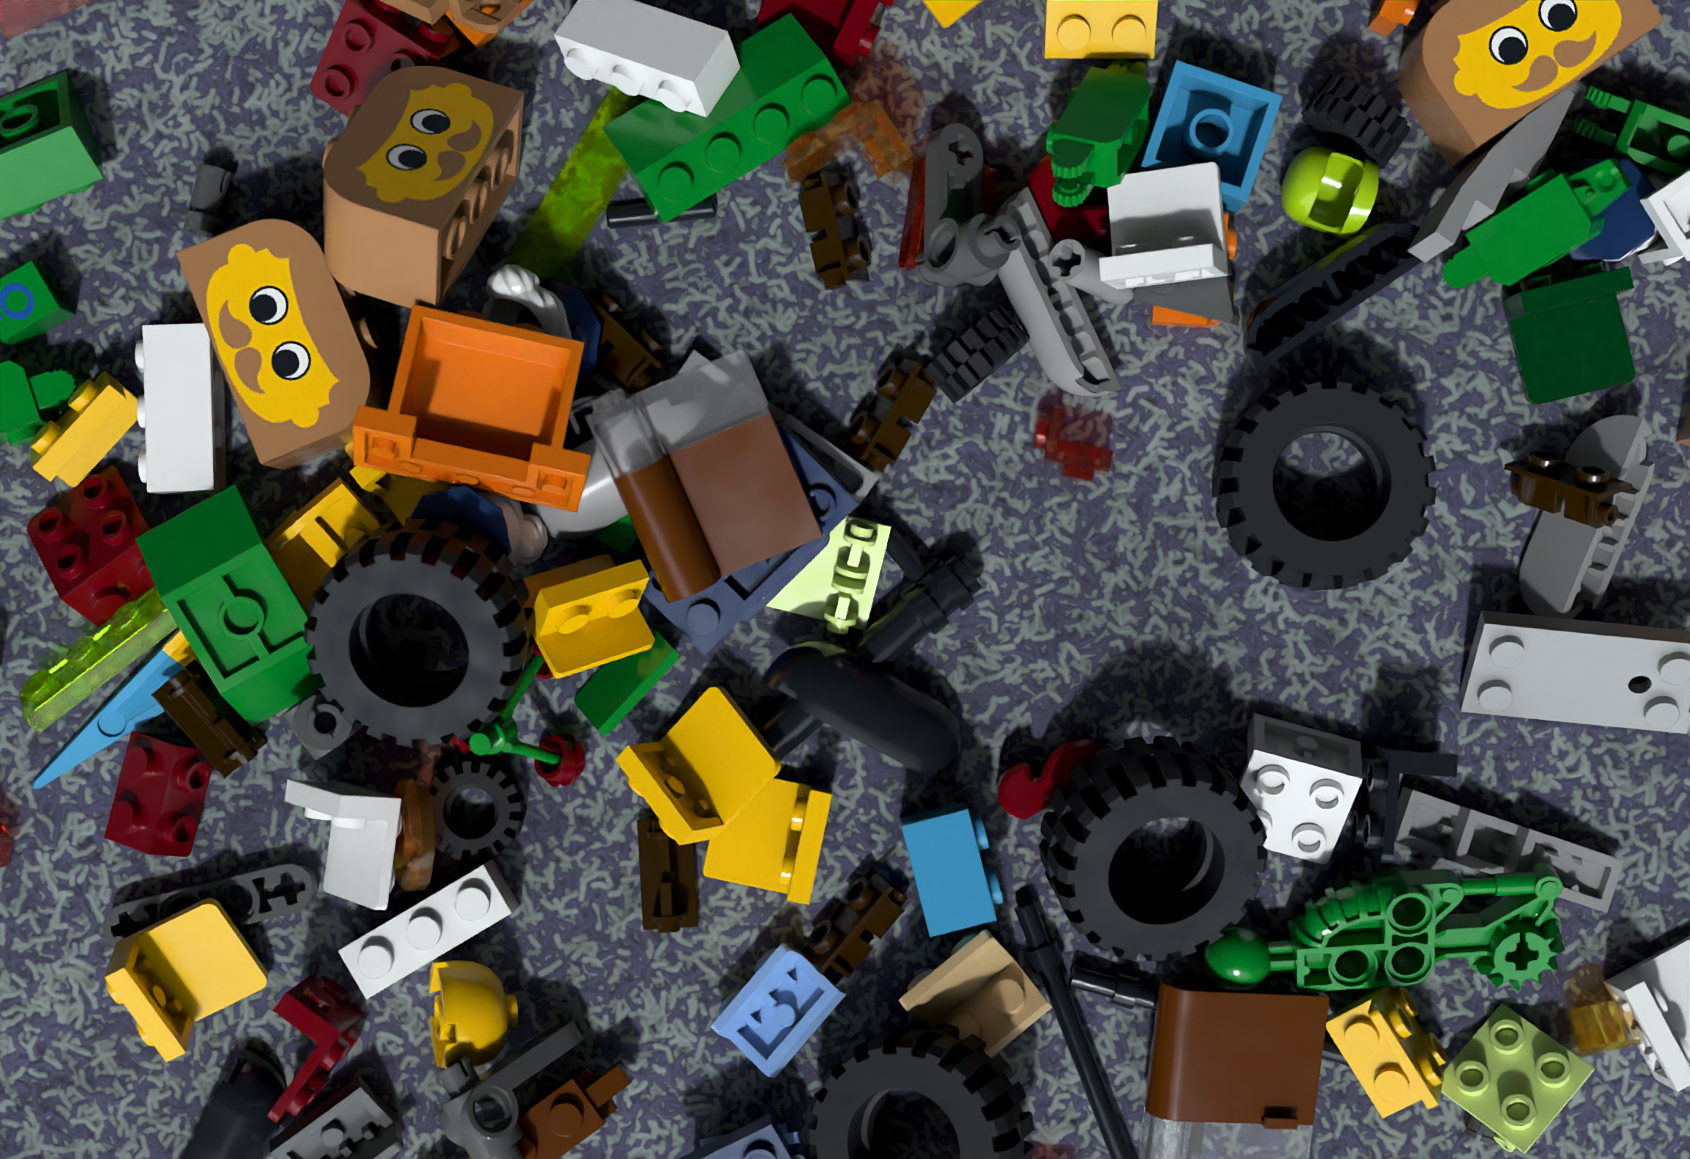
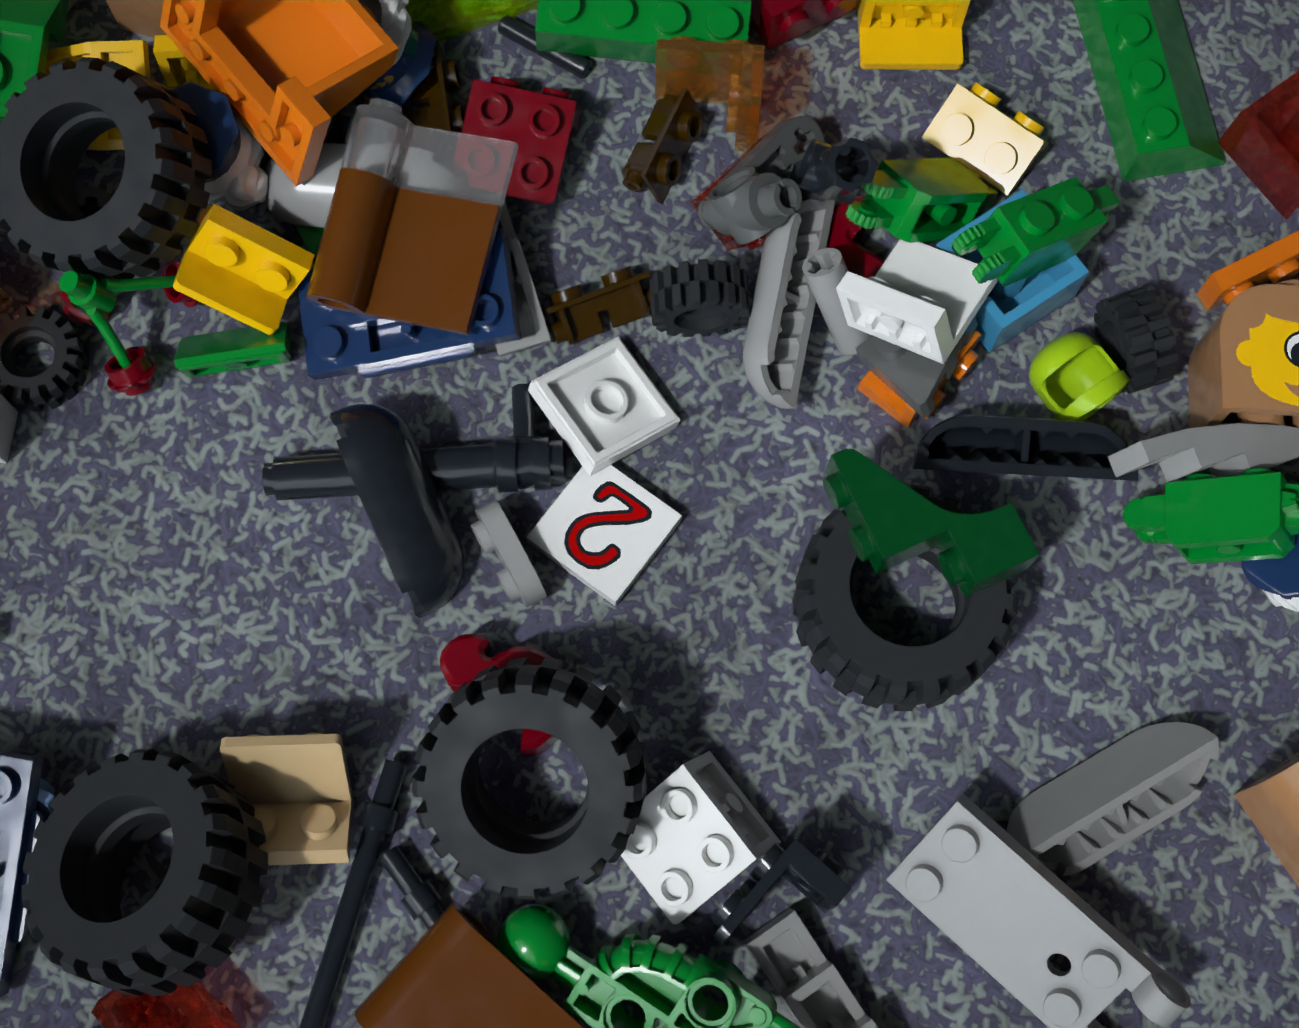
camera: 35 degrees right, 15 degrees down
yellow bracket [615,686,781,846] -> none
dark brown hinge [637,818,698,933] -> none
yellow bracket [703,778,833,905] -> none
light blue bracket [711,943,846,1079] -> none
yellowish green hinge [766,515,891,634] -> none
dark brown hinge [802,867,908,983] -> none
dark azure brick [899,801,1003,937] -> none
clear red bracket [1033,405,1114,483] -> none
dark green bracket [1502,261,1635,405] -> none
dark brown hinge [1504,450,1632,529] -> none
none -> dark red bracket [453,76,583,205]
none -> light grey plate [470,500,547,607]
none -> white tile [526,465,682,606]
none -> white tile [528,336,680,476]
none -> black piece [789,138,878,205]
none -> dark green arch [823,449,1039,598]
none -> green hinge [952,177,1120,287]

